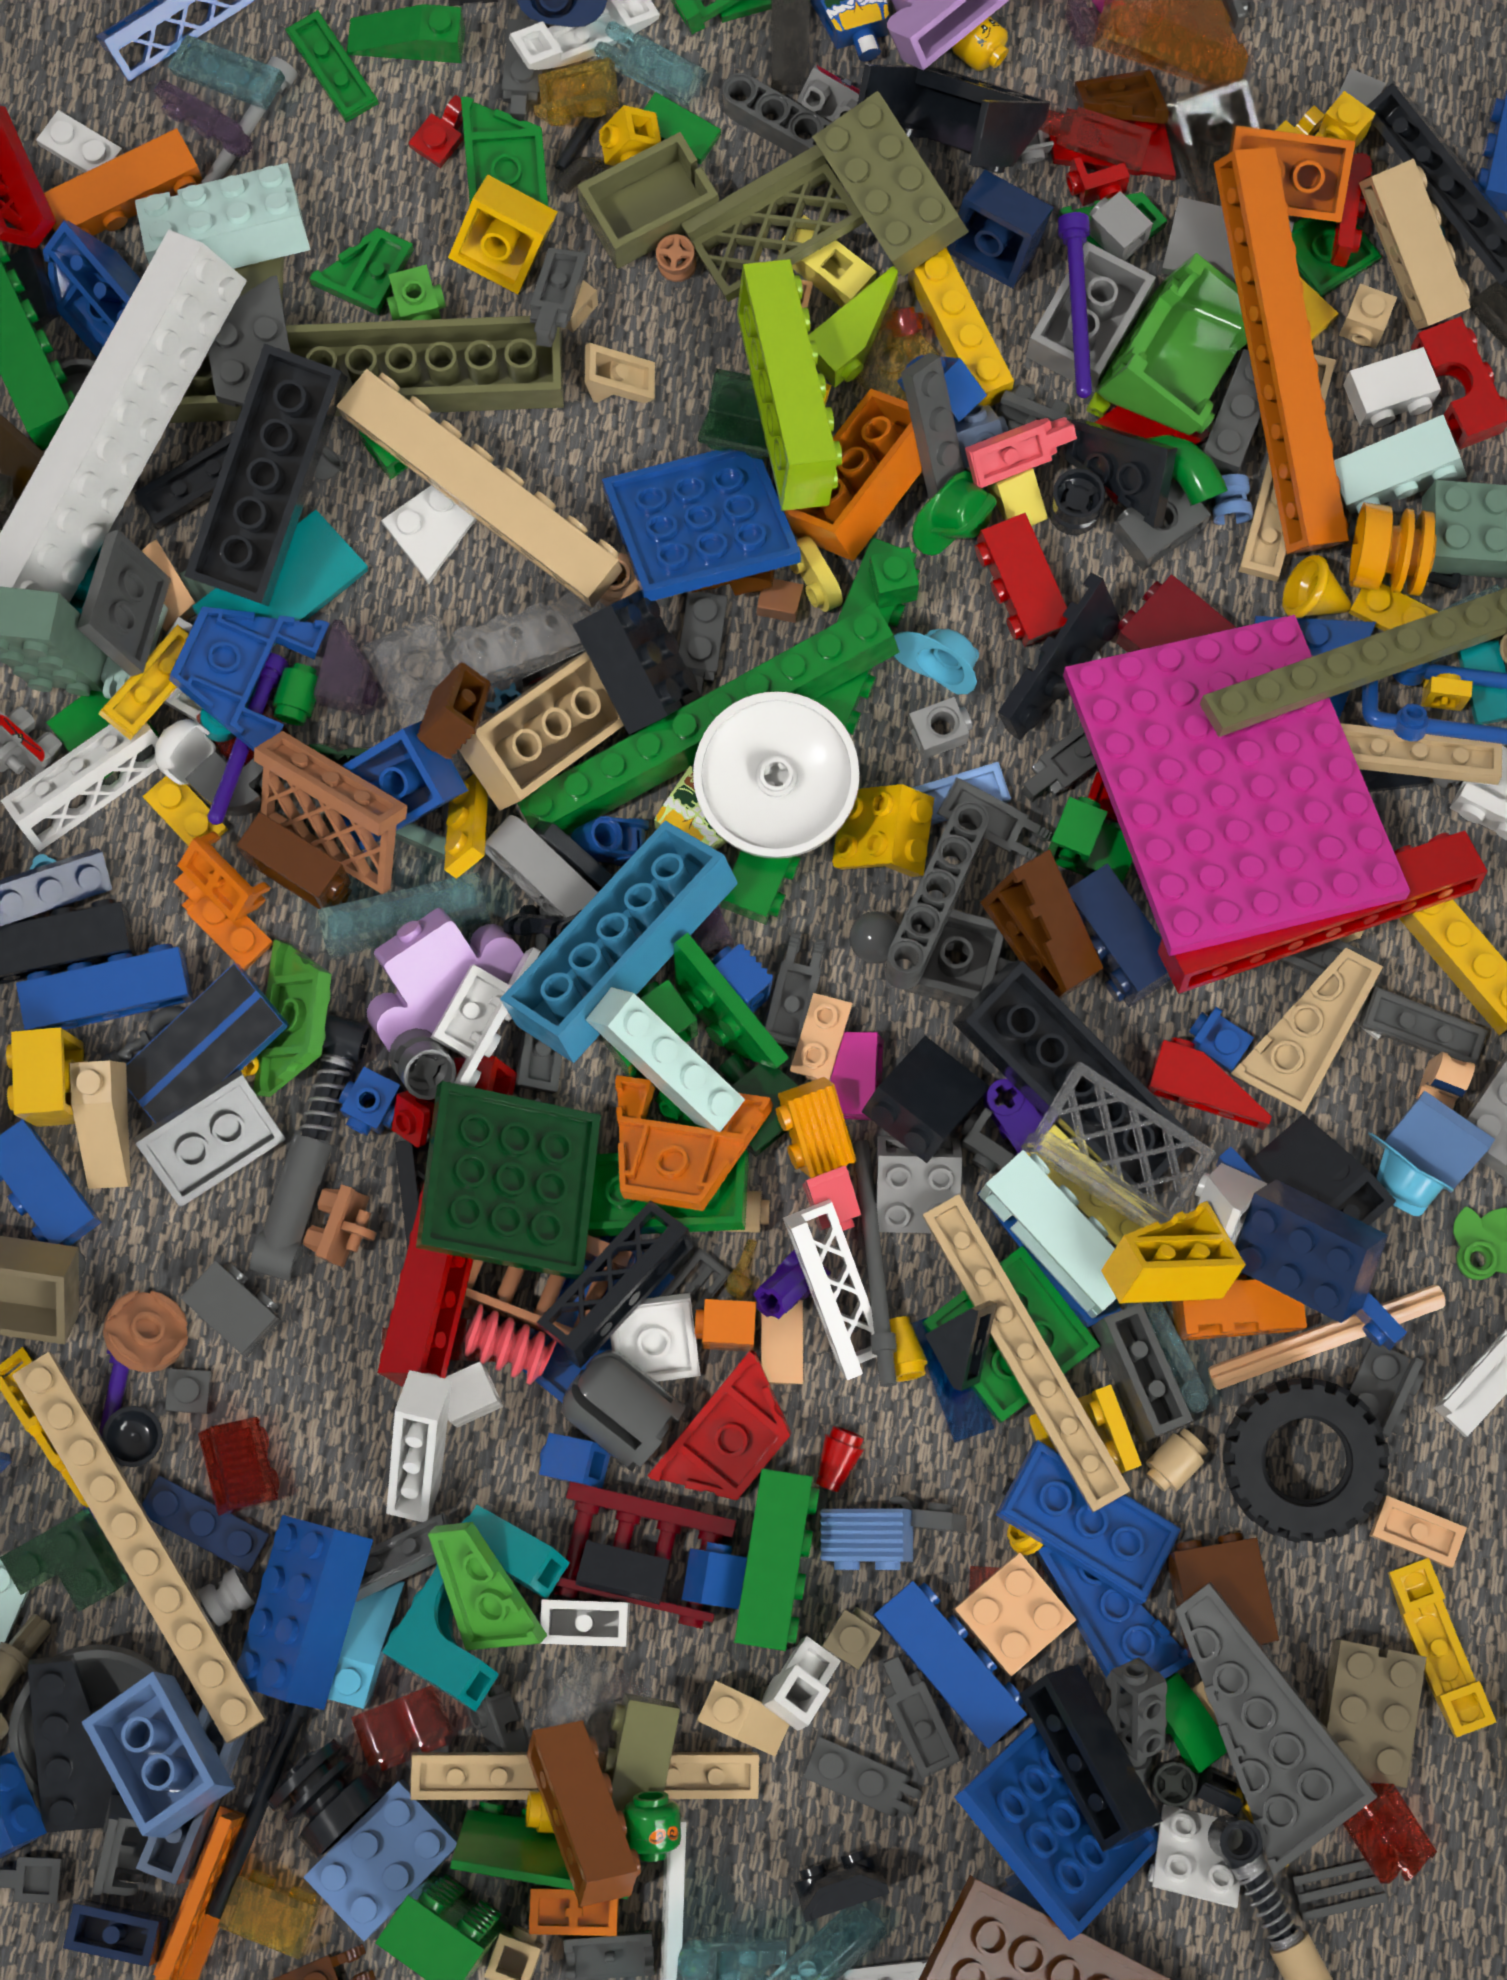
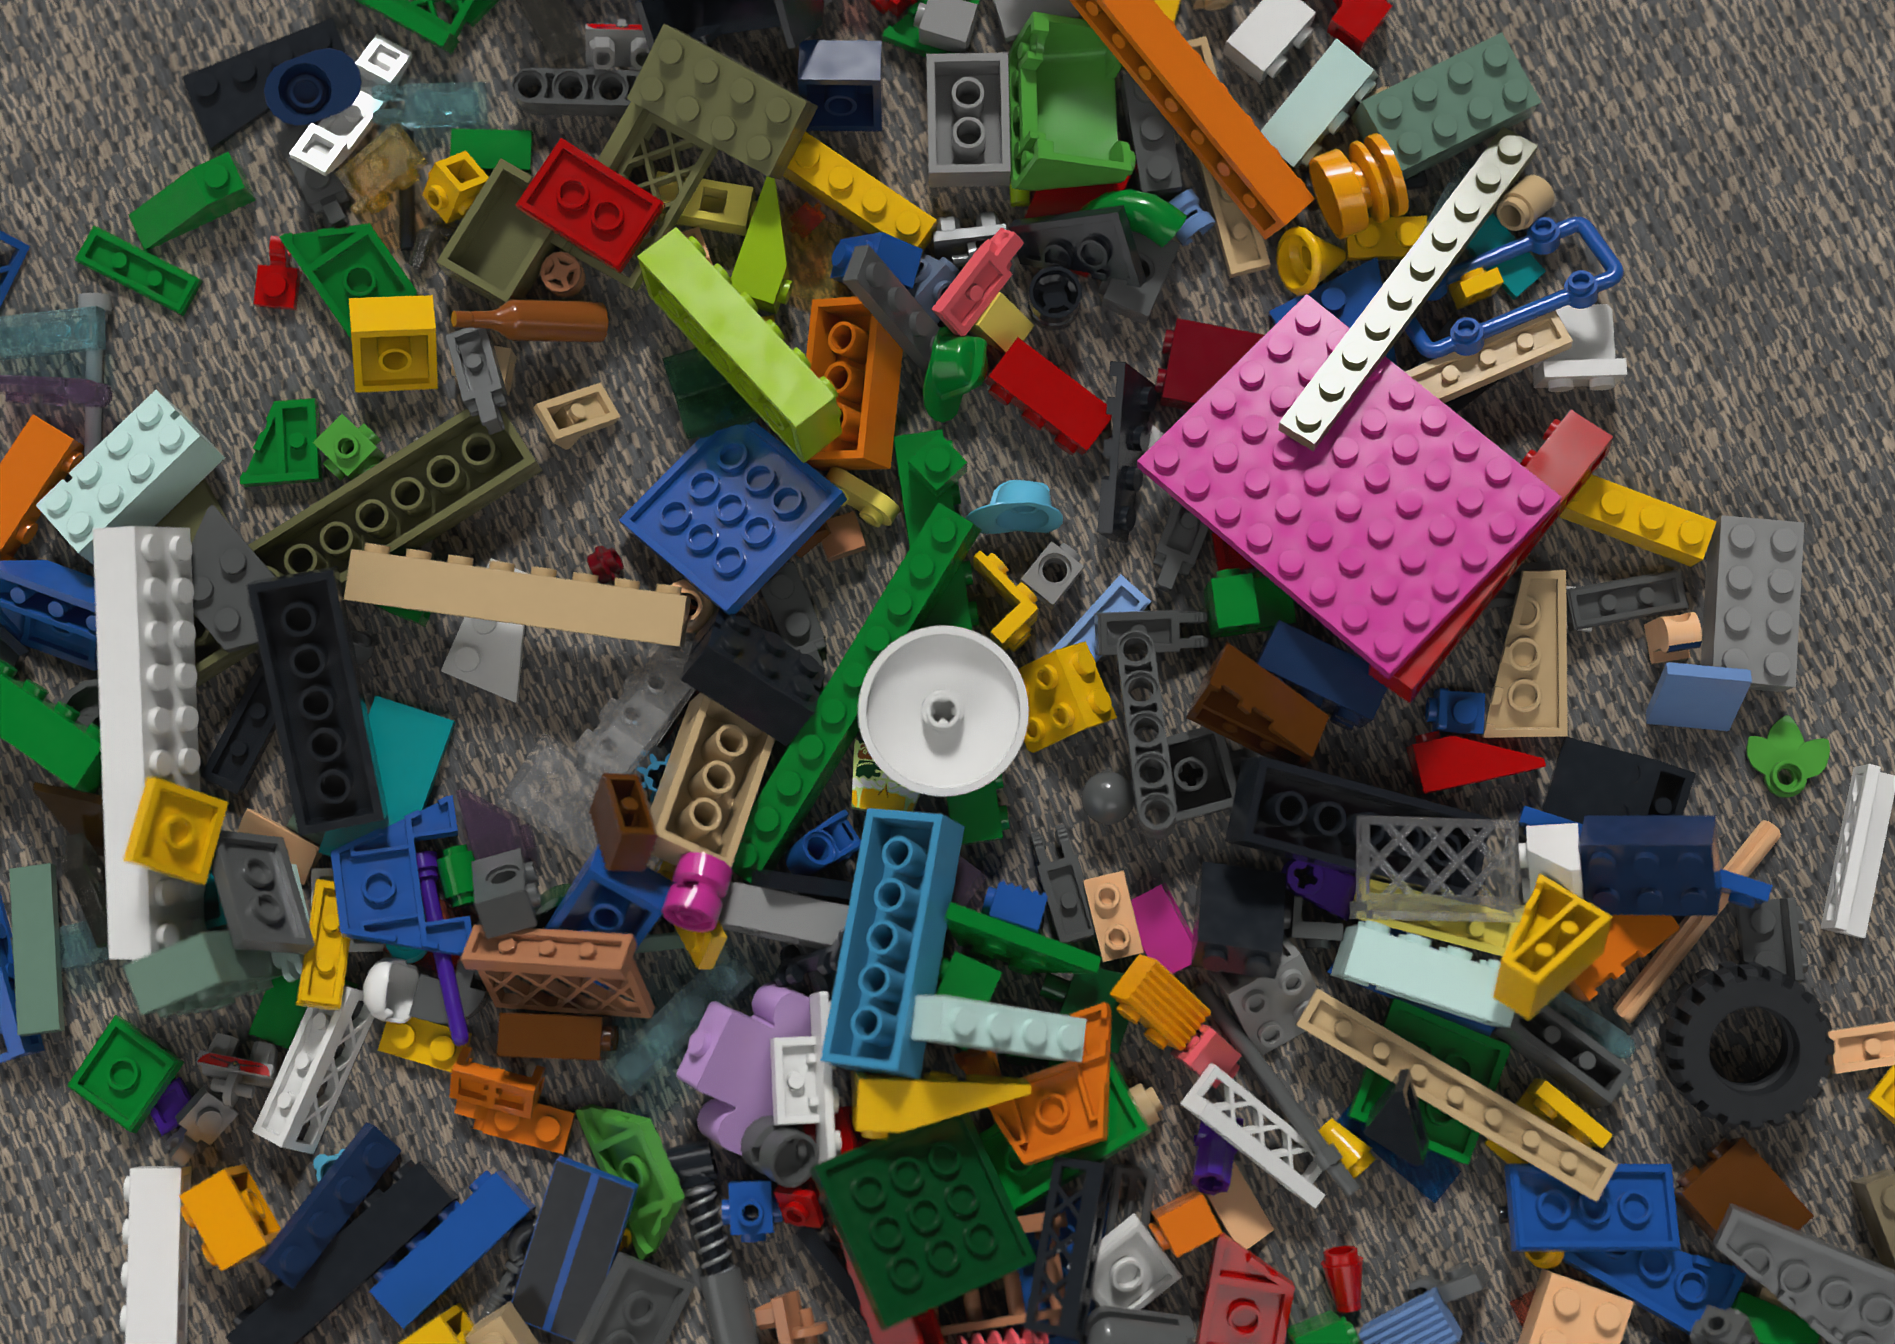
camera: 30 degrees left, 5 degrees up
clear yellow hand [725,1239,757,1300] -> none
dark purple piece [1058,212,1092,398] -> none
tan brick [1146,1428,1209,1492] -> none
medium azure piece [1368,1132,1454,1216] -> none
none -> yellow plate [123,777,229,885]
none -> dark orange piece [451,299,608,343]
none -> dark grey brick [472,848,542,939]
none -> red tile [515,138,666,274]
none -> dark red plate [587,546,624,584]
none -> dark pink wheel [662,852,733,932]
none -> yellow wedge [851,1070,1031,1139]
none -> yellow bracket [973,550,1038,652]

